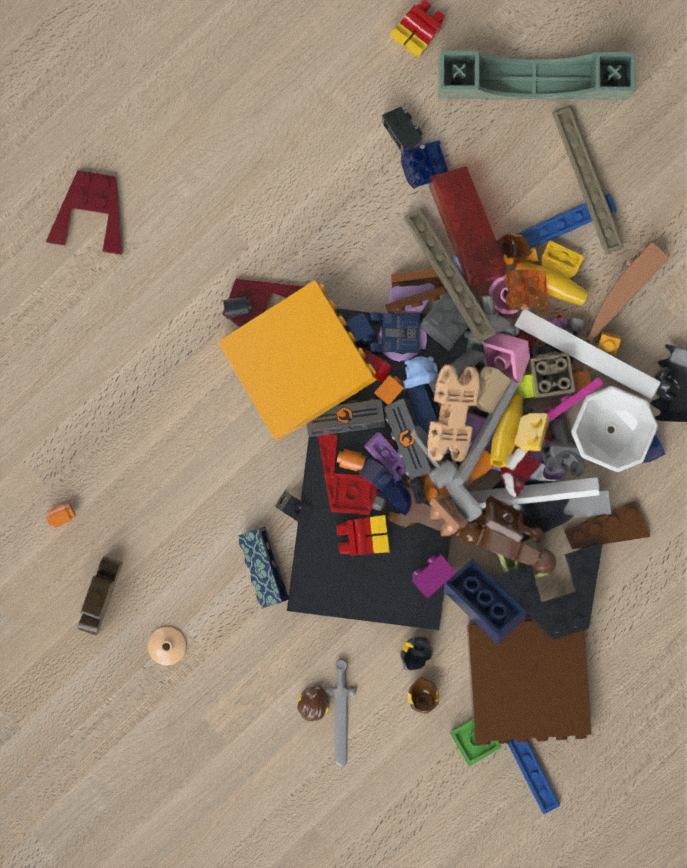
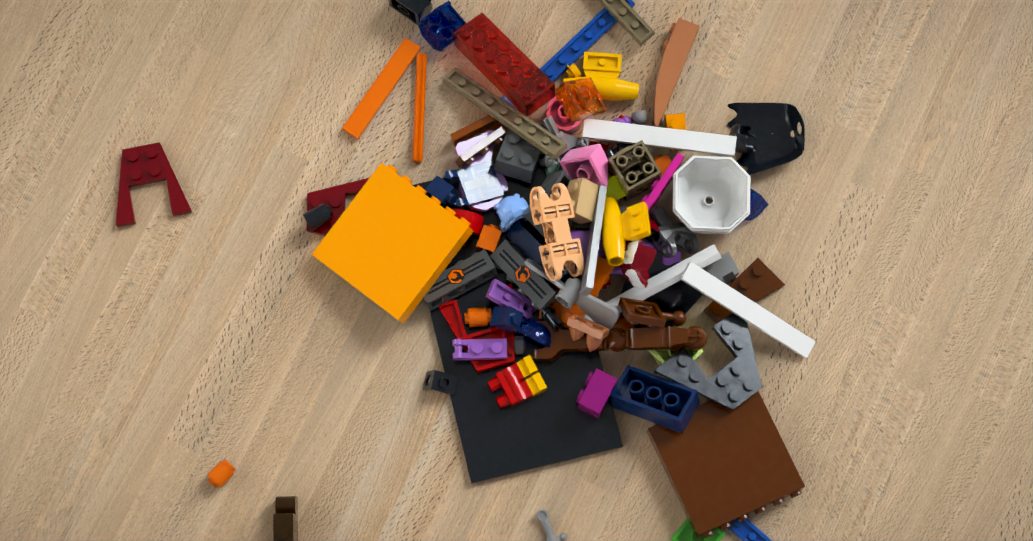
camera: 30 degrees left, 10 degrees down
dark blue brick [238,526,289,609] -> none
black hair [400,637,433,671] -> none
reddish brown hair [407,677,440,714] -> none
reddish brown hair [494,233,532,265] -> none
none -> orange tile [342,38,421,140]
none -> orange axle [412,53,427,163]
none -> medium lavender plate [452,338,507,361]
none -> white tile [680,262,816,358]

